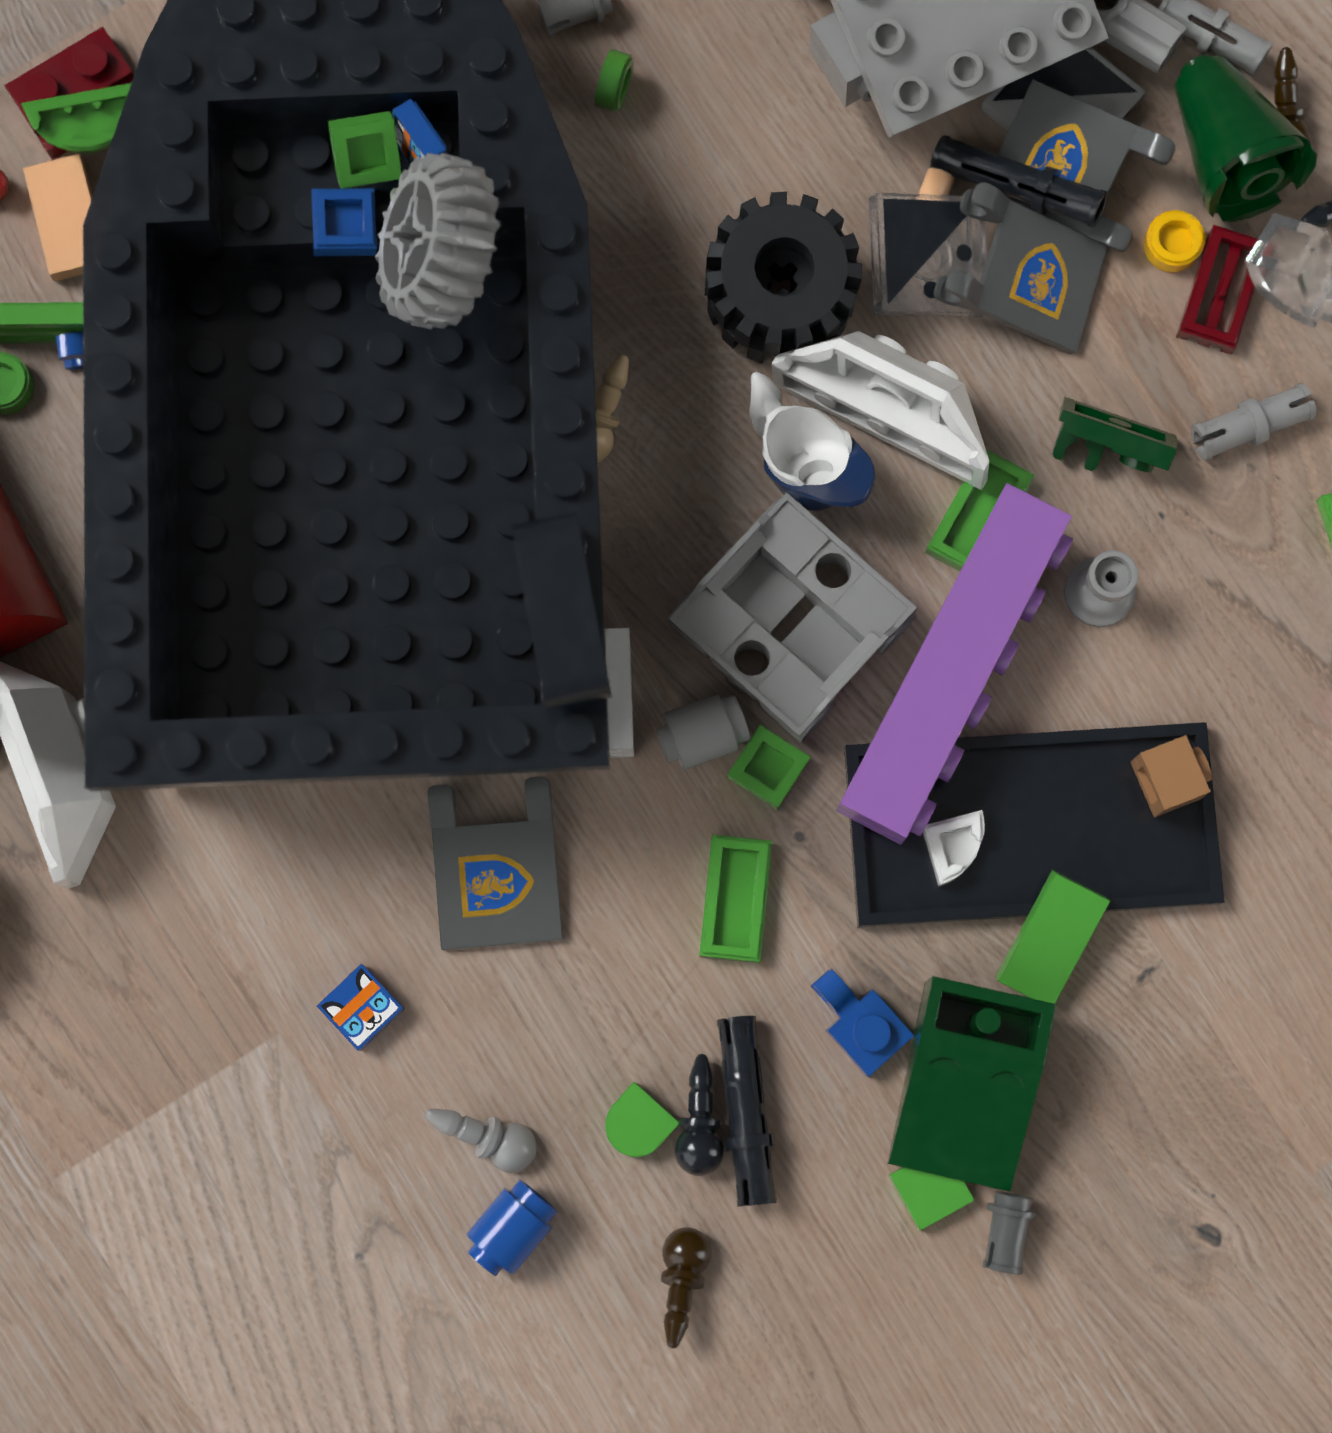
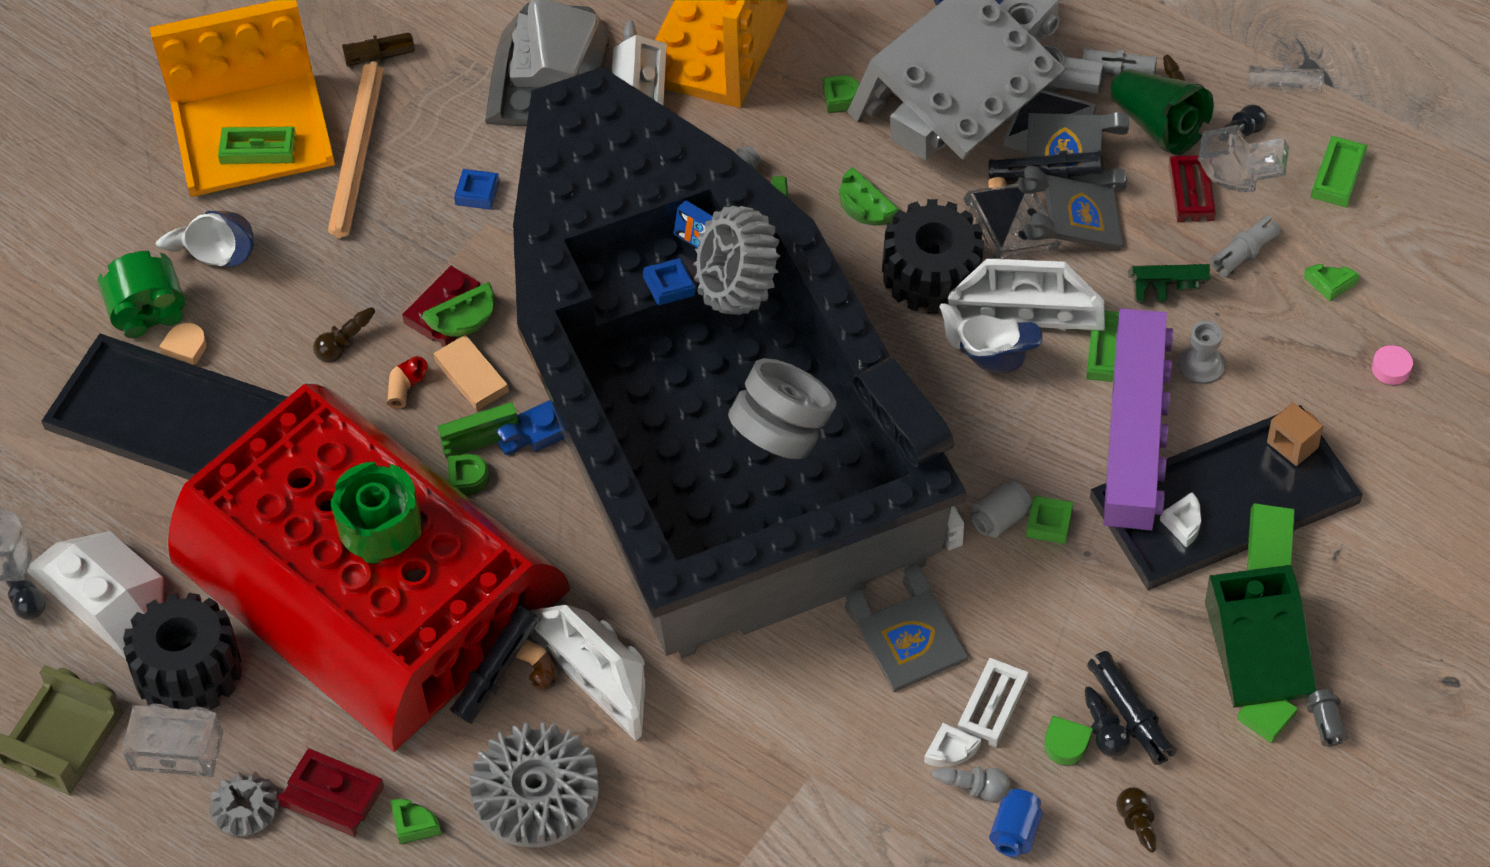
camera: 20 degrees left, 25 degrees down
tile [317,964,405,1051] -> none
bright green tile [328,111,401,189] -> none
light grey piece [667,492,917,743] -> none
bright green tile [699,835,772,963] -> none
blue plate [811,969,914,1077] -> none
yellow tile [1143,210,1205,273] -> none
none -> light grey wheel [728,358,837,459]
none -> bright green tile [839,167,899,226]
none -> white tile [924,723,981,767]
none -> white tile [957,658,1028,748]

